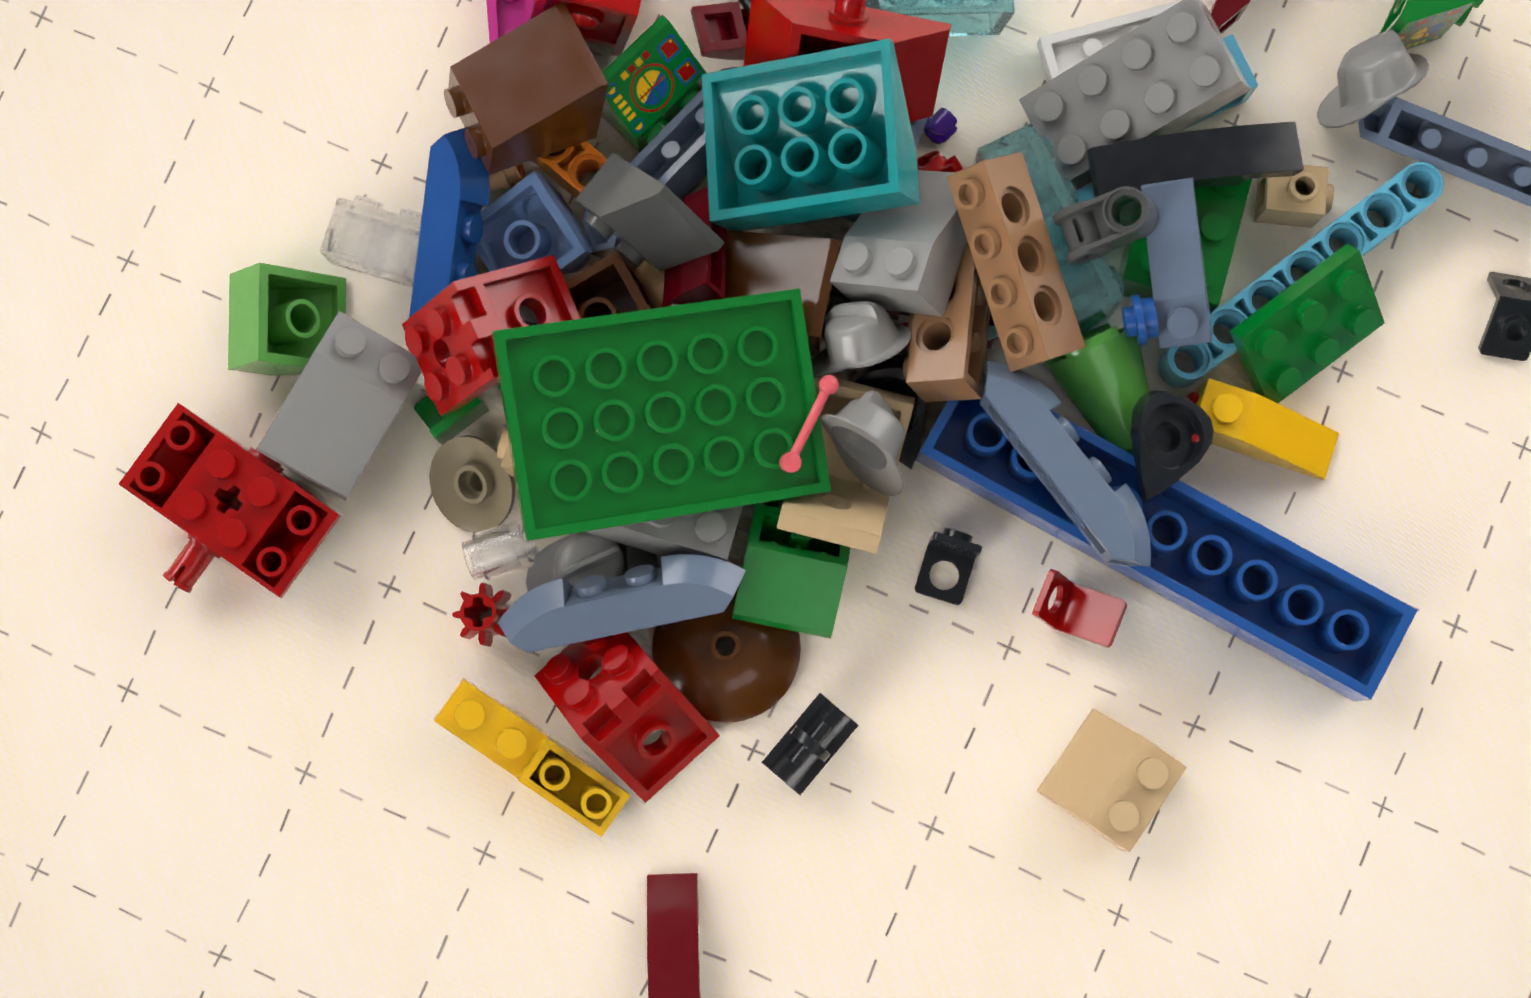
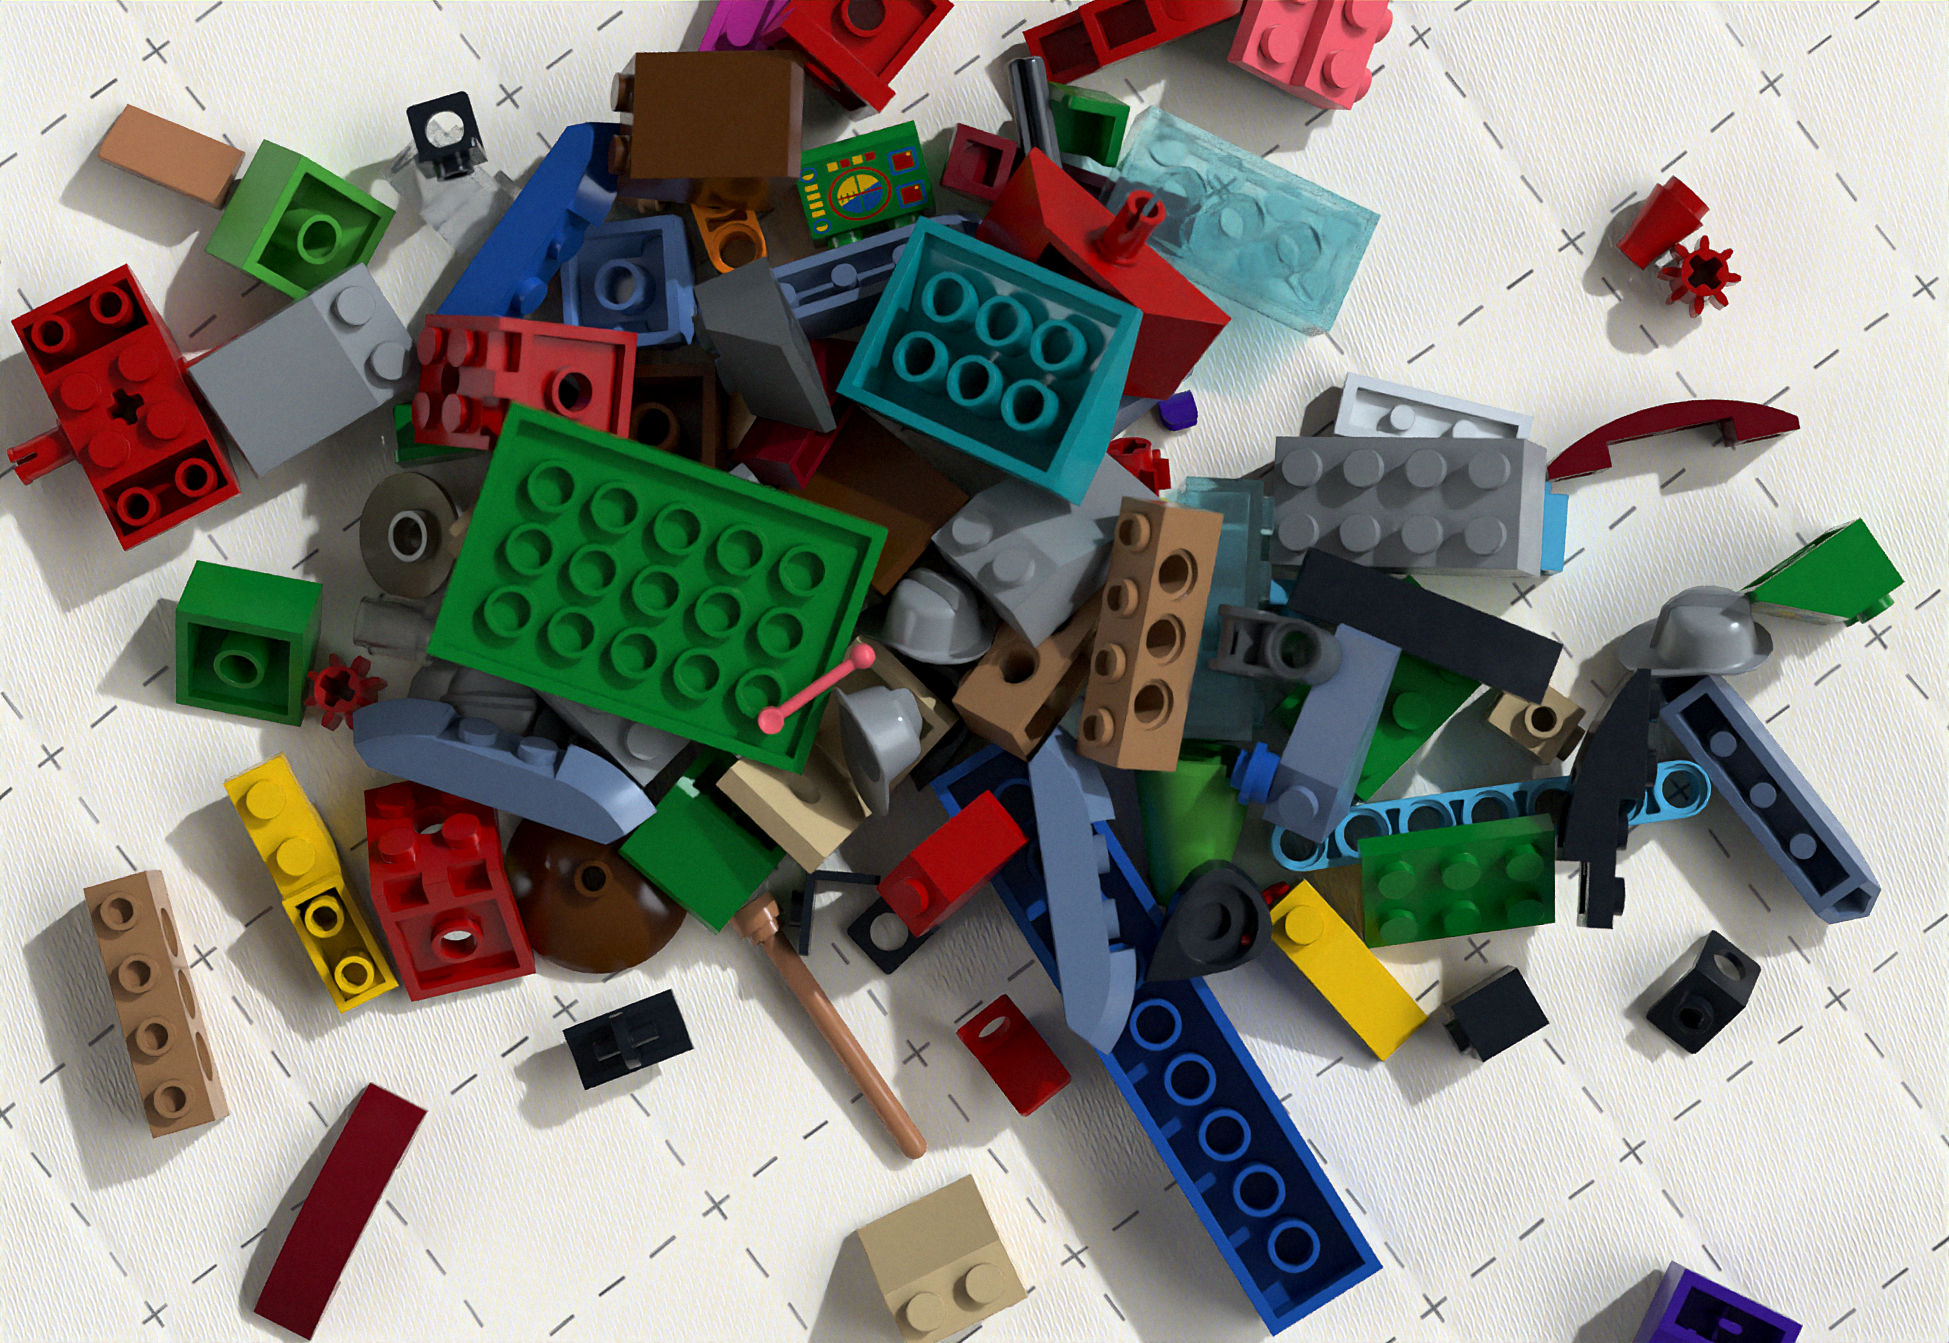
camera: 20 degrees right, 5 degrees up
none -> medium nougat brick [83,870,230,1139]
none -> nougat slope [96,104,246,211]
none -> green slope [175,560,323,727]
none -> black bracket [406,91,488,182]
none -> nougat piece [729,890,927,1159]
none -> black bracket [789,869,882,956]
none -> red slope [875,790,1030,938]
none -> black brick [1442,965,1550,1063]
none -> black slope [1555,668,1661,929]

